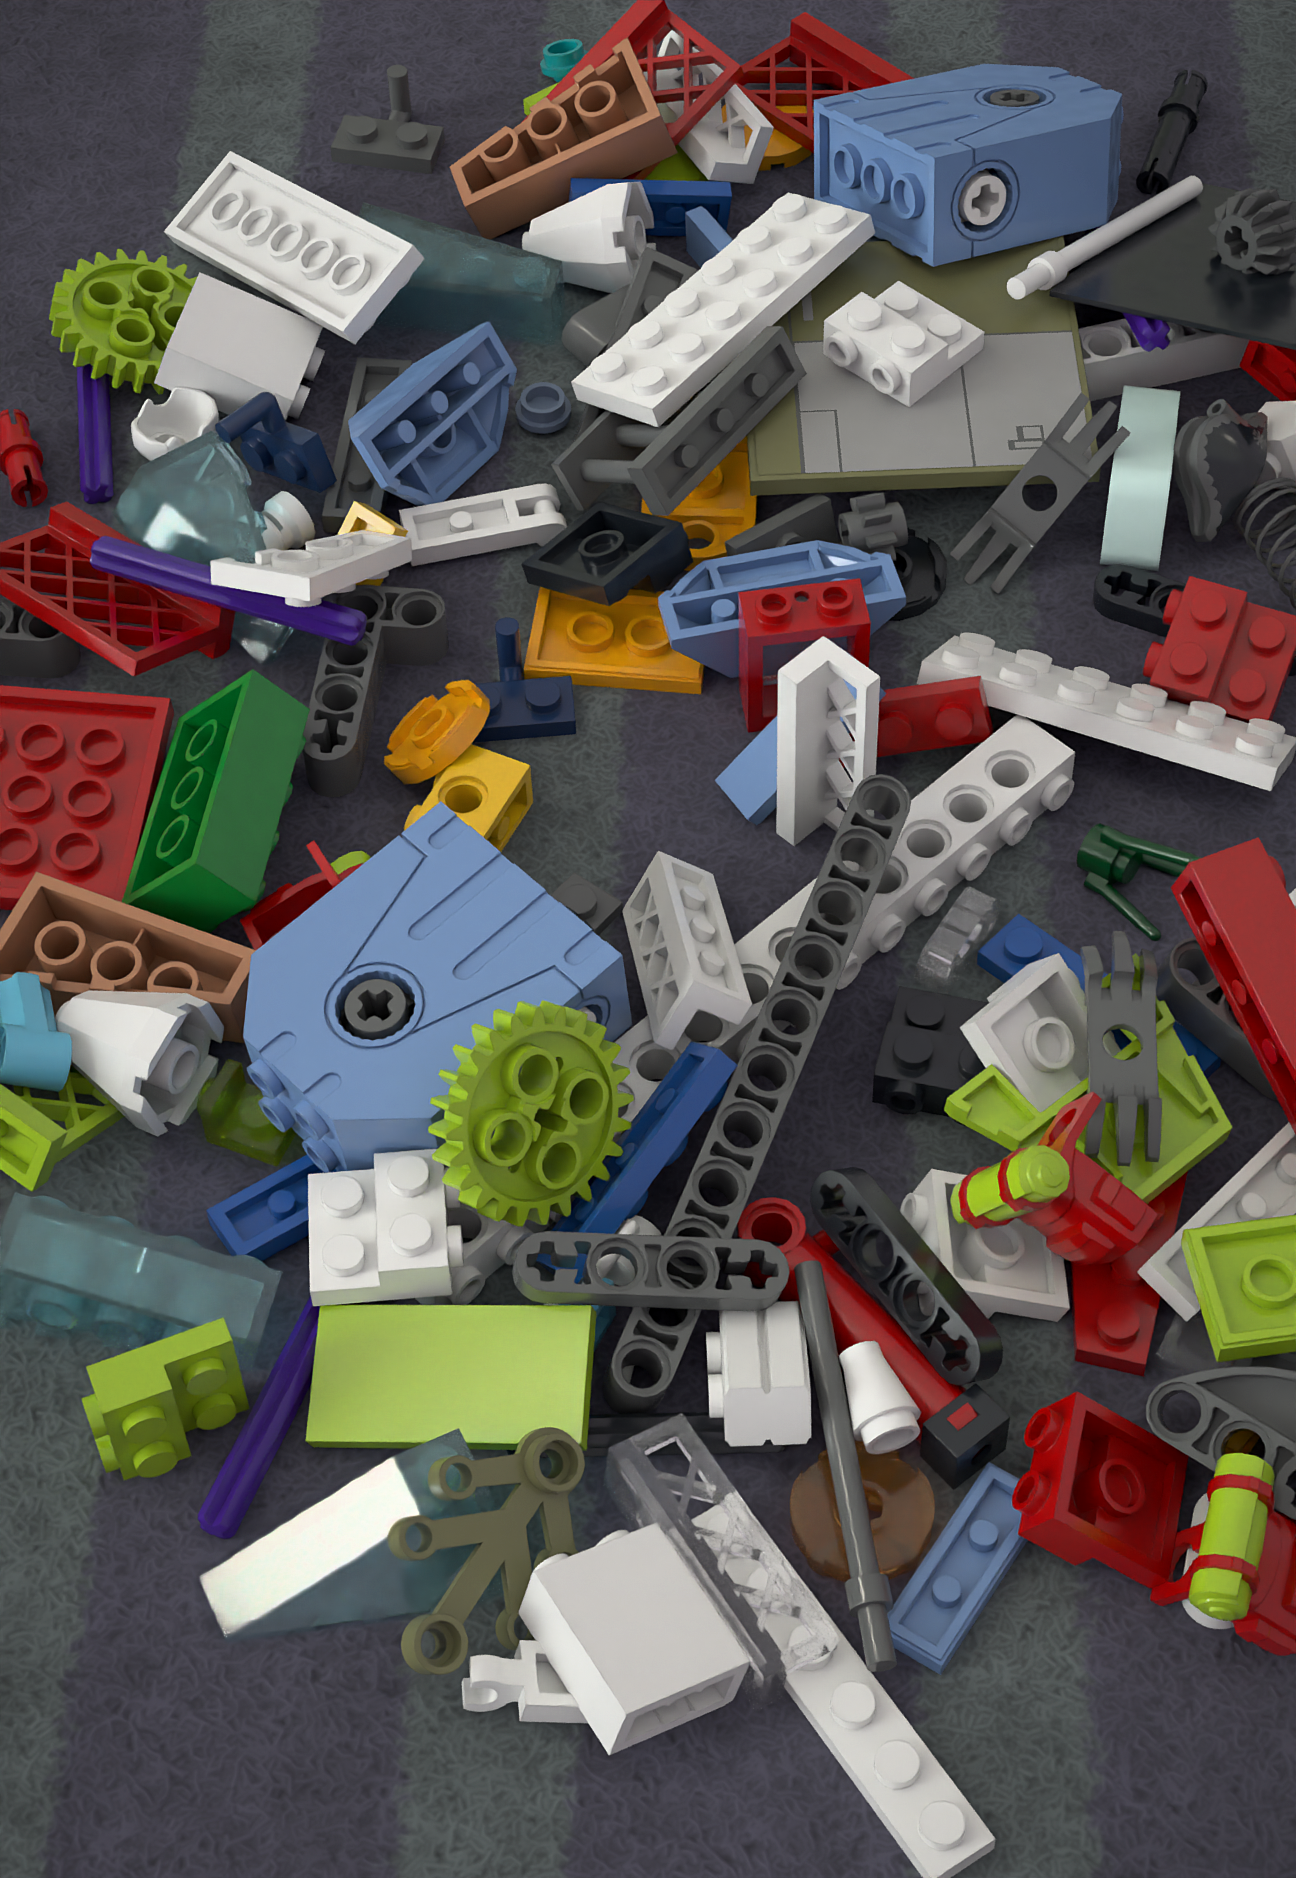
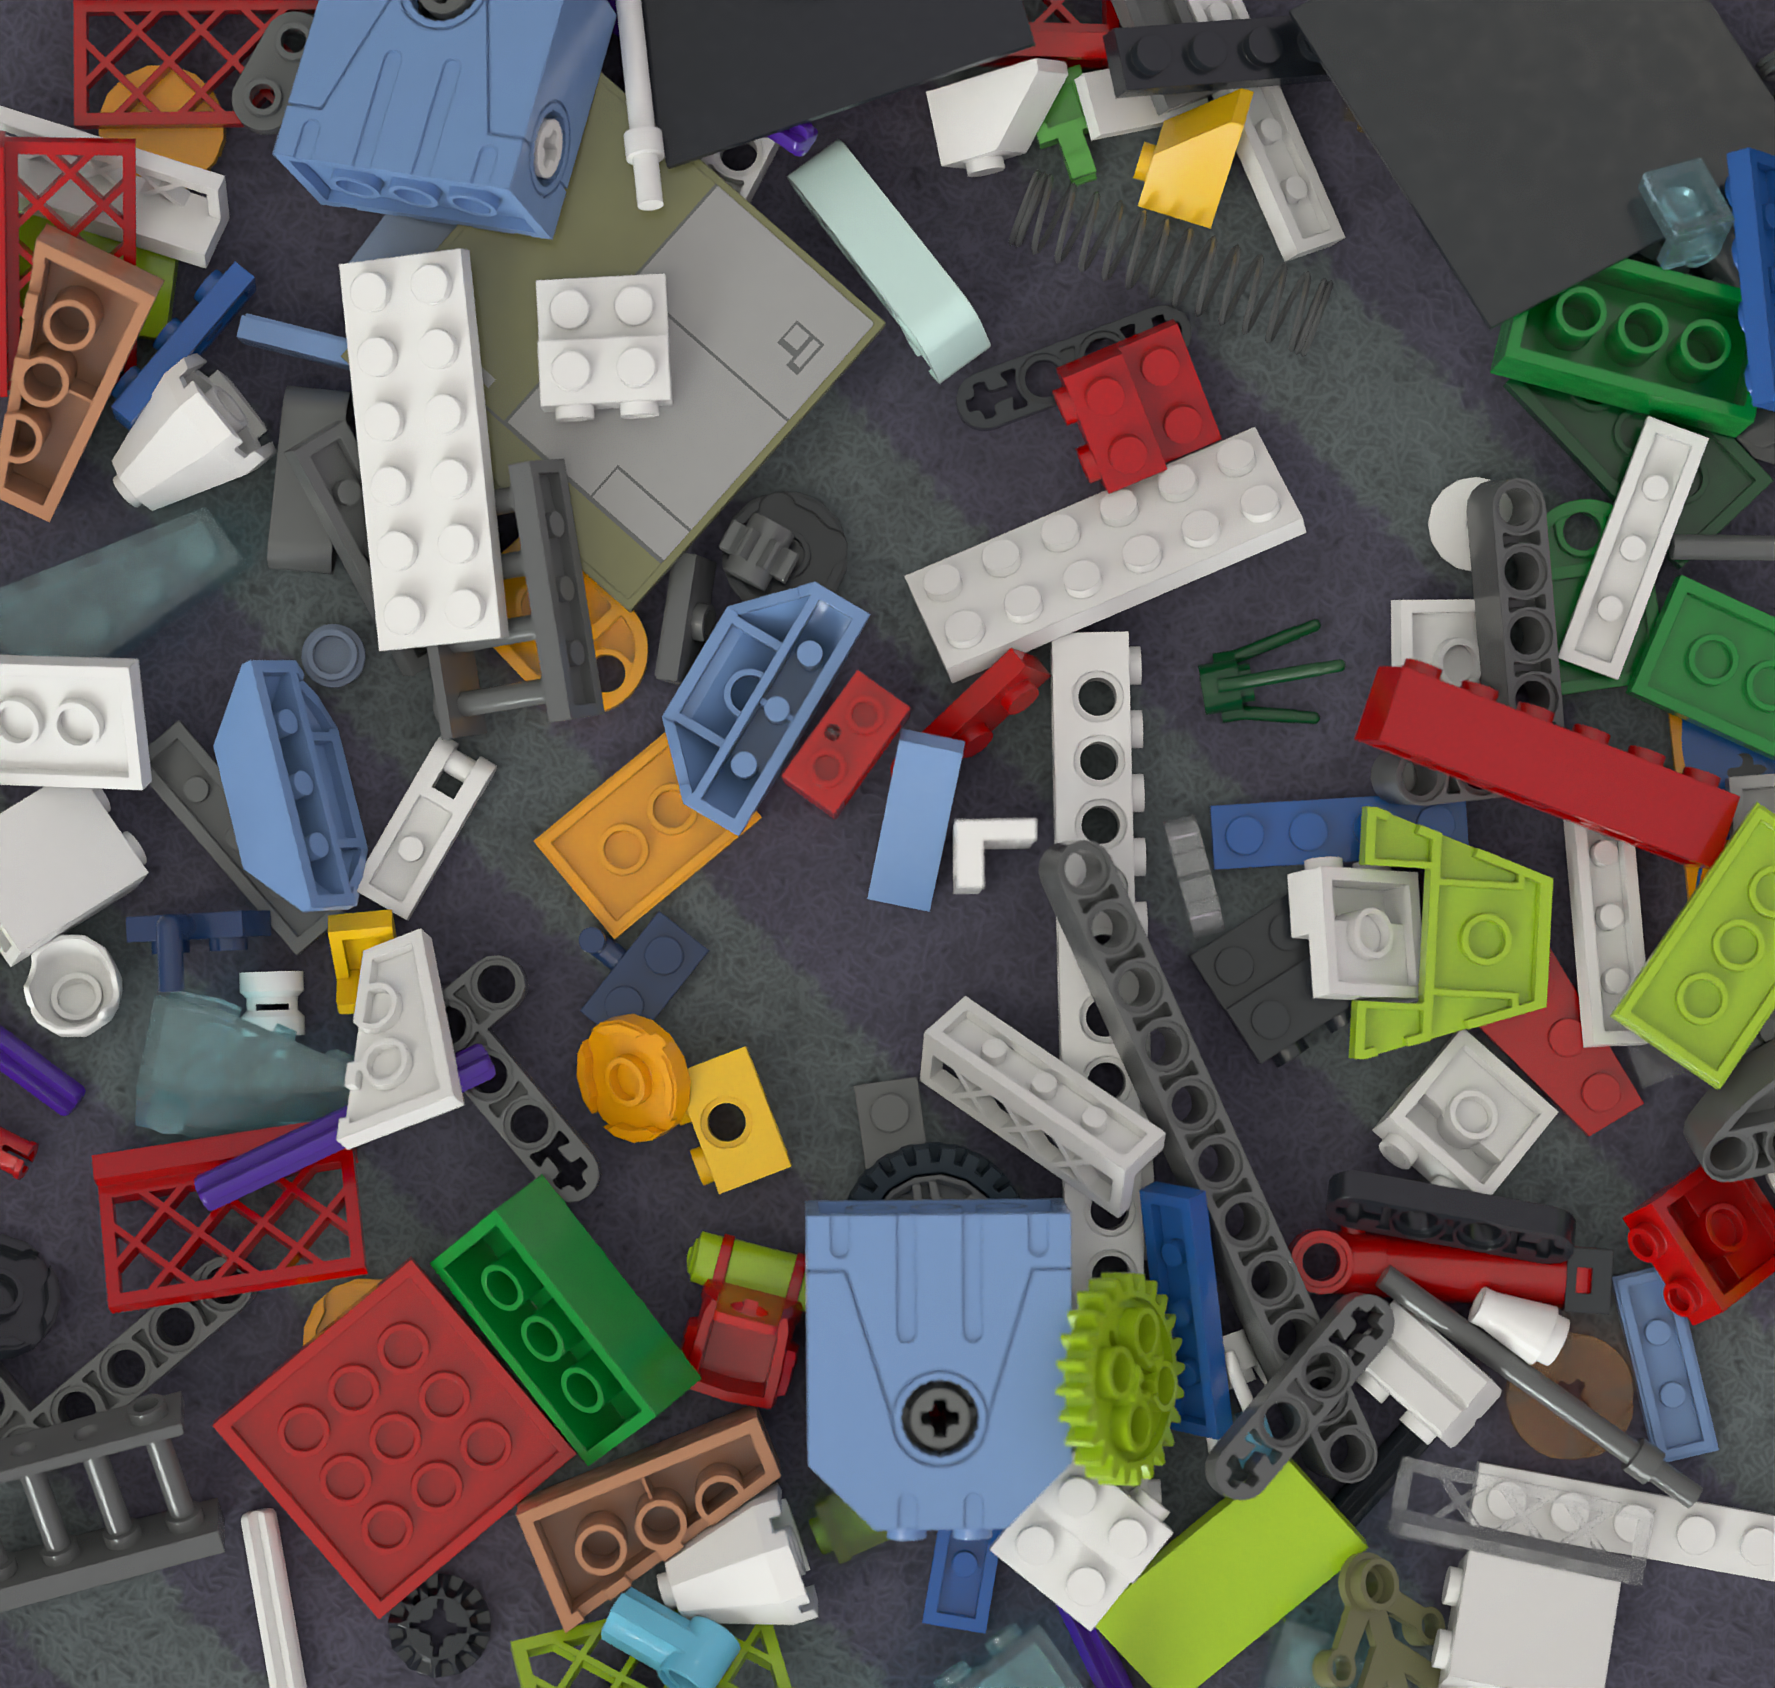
camera: 50 degrees left, 35 degrees up
black plate [521,502,694,606] -> none
dark grey piece [950,392,1131,594] -> none
red piece [950,1092,1157,1266] -> none
dark grey piece [1080,931,1162,1167] -> none
hat [1173,399,1268,542] -> none

